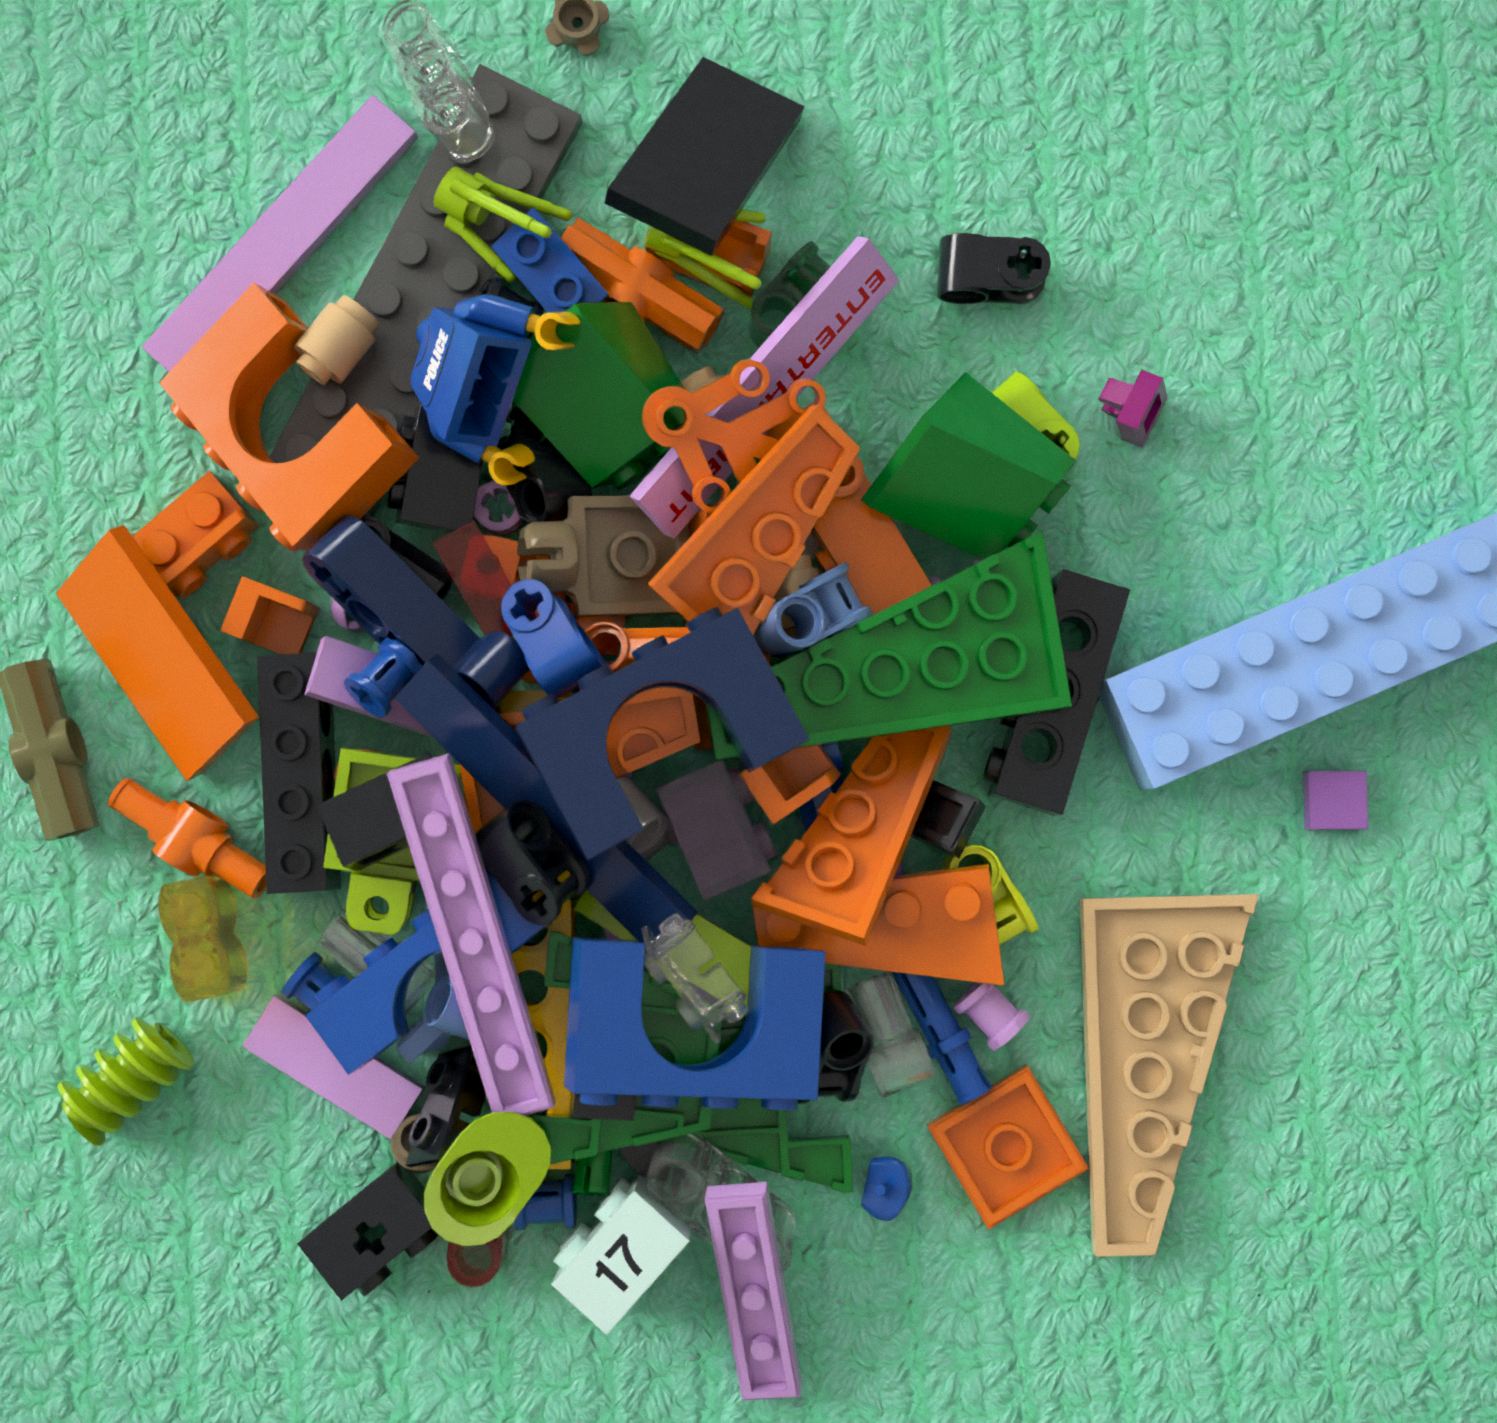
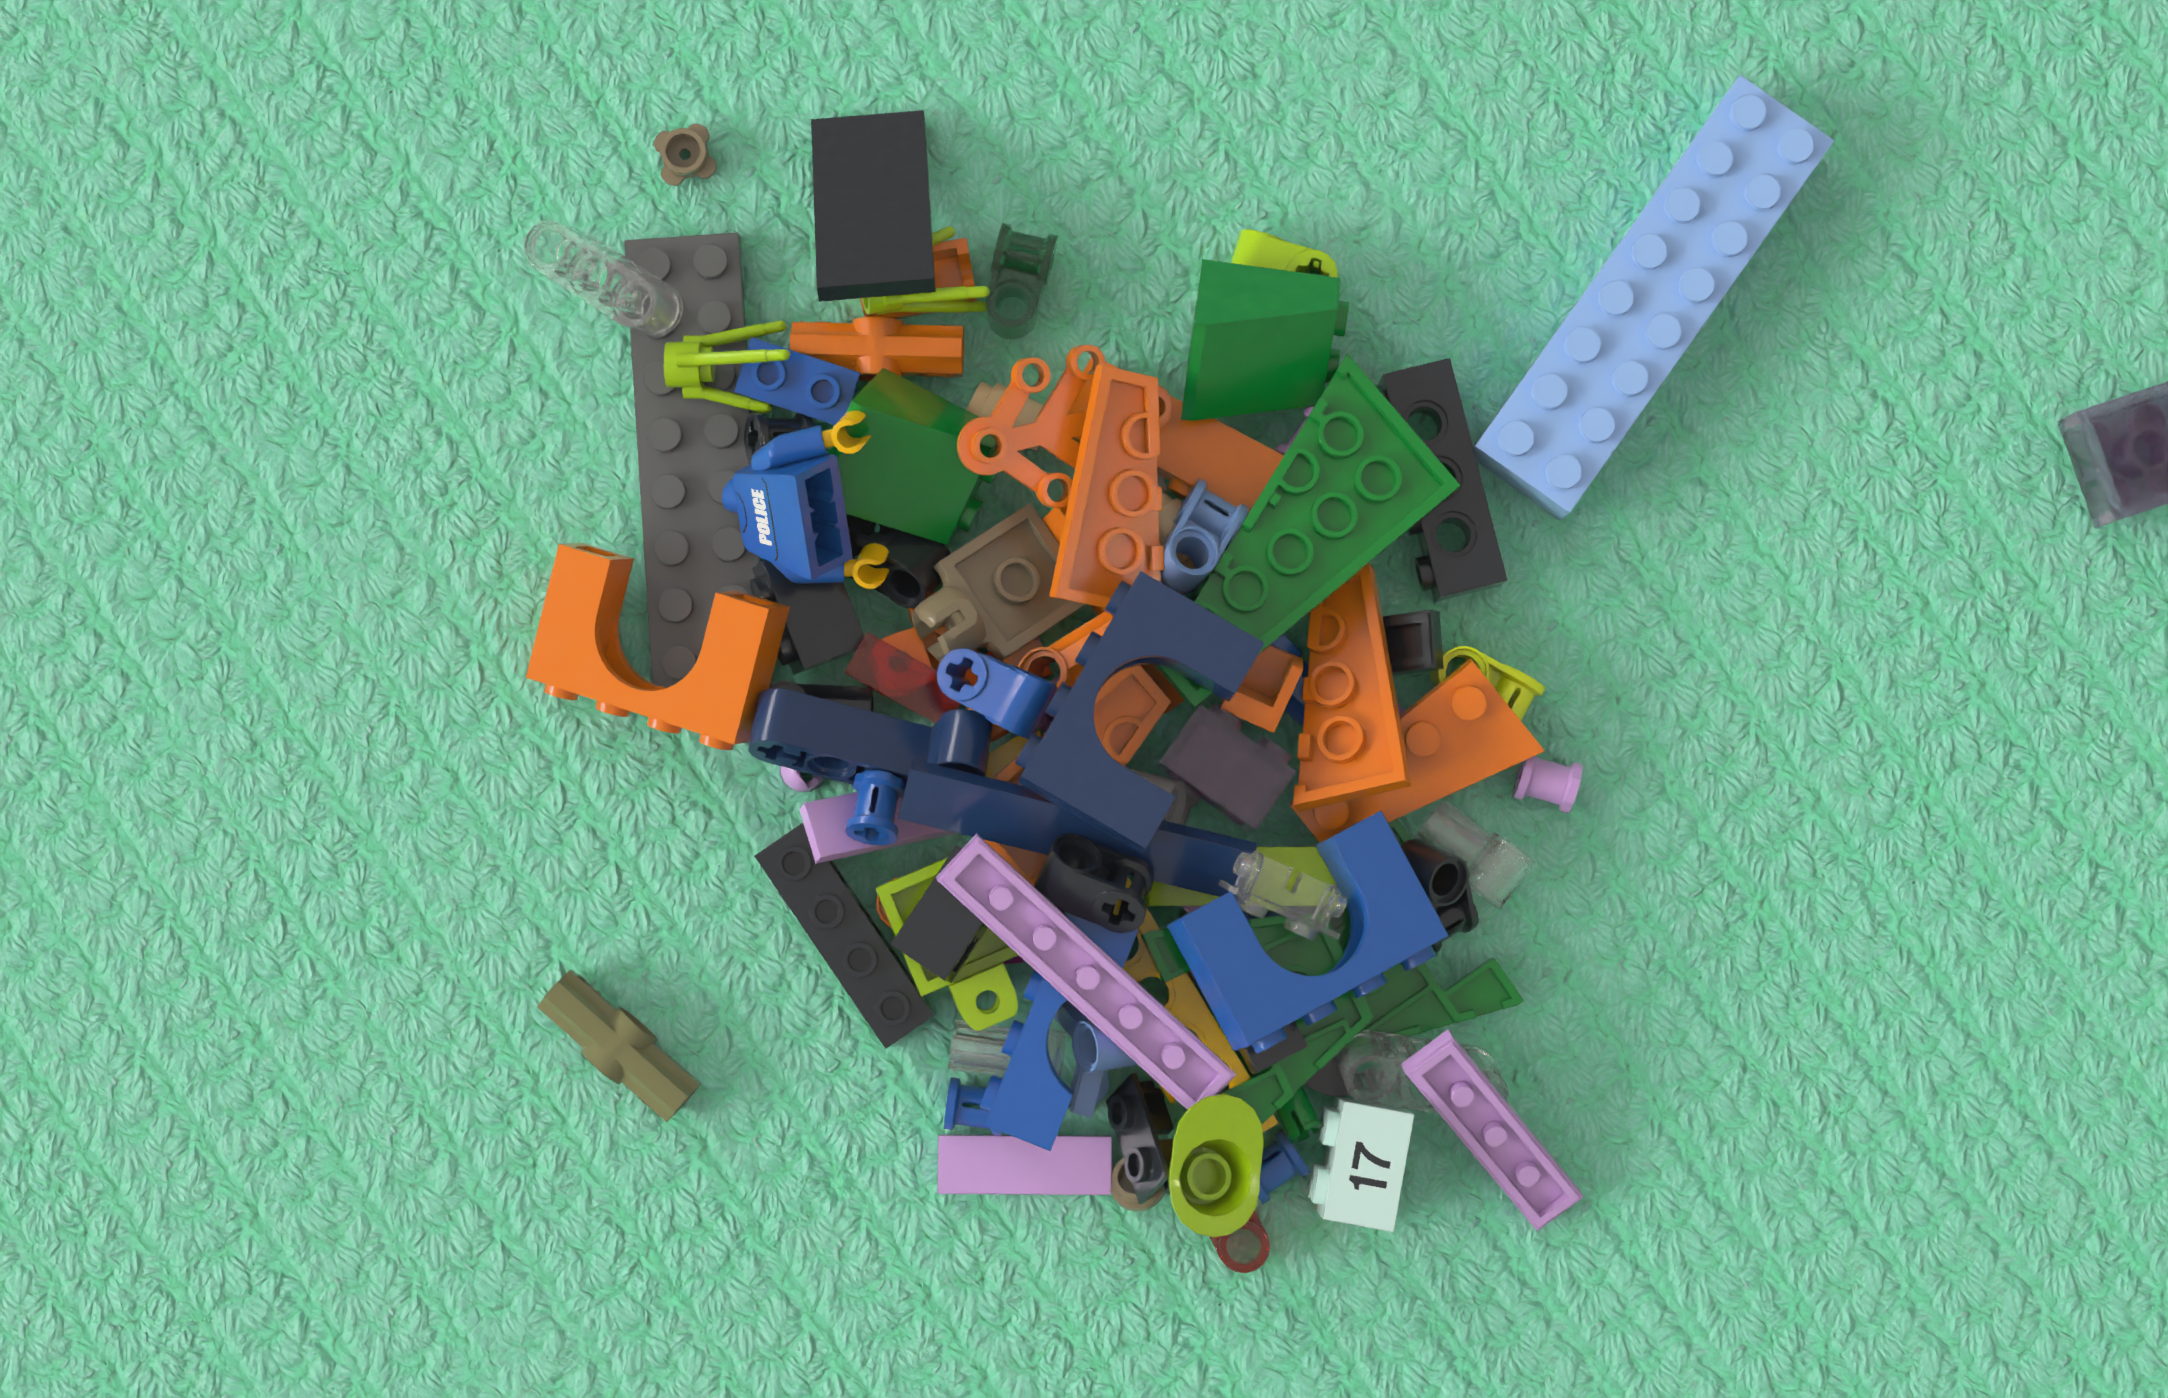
camera: 30 degrees left, 0 degrees up
orange tile [56,525,259,781] -> none
lime piece [57,1017,194,1146] -> none
orange pin [108,778,266,899] -> none
orange bracket [133,471,259,599] -> none
lavender tile [141,94,418,372] -> none
clear yellow brick [159,875,248,1003] -> none
orange panel [220,576,320,654] -> none
tan brick [294,295,380,385] -> none
black brick [297,1162,439,1301] -> none
lavender bush [474,480,524,535] -> none
lavender tile [629,236,899,539] -> none
blue piece [861,1156,912,1221] -> none
blue pin [892,972,993,1105] -> none
orange tile [926,1064,1089,1230] -> none
black piece [937,233,1051,304] -> none
tan wing [1079,894,1259,1257] -> none
magenta tile [1098,369,1168,448] -> none
medium lavender tile [1303,771,1368,830] -> none

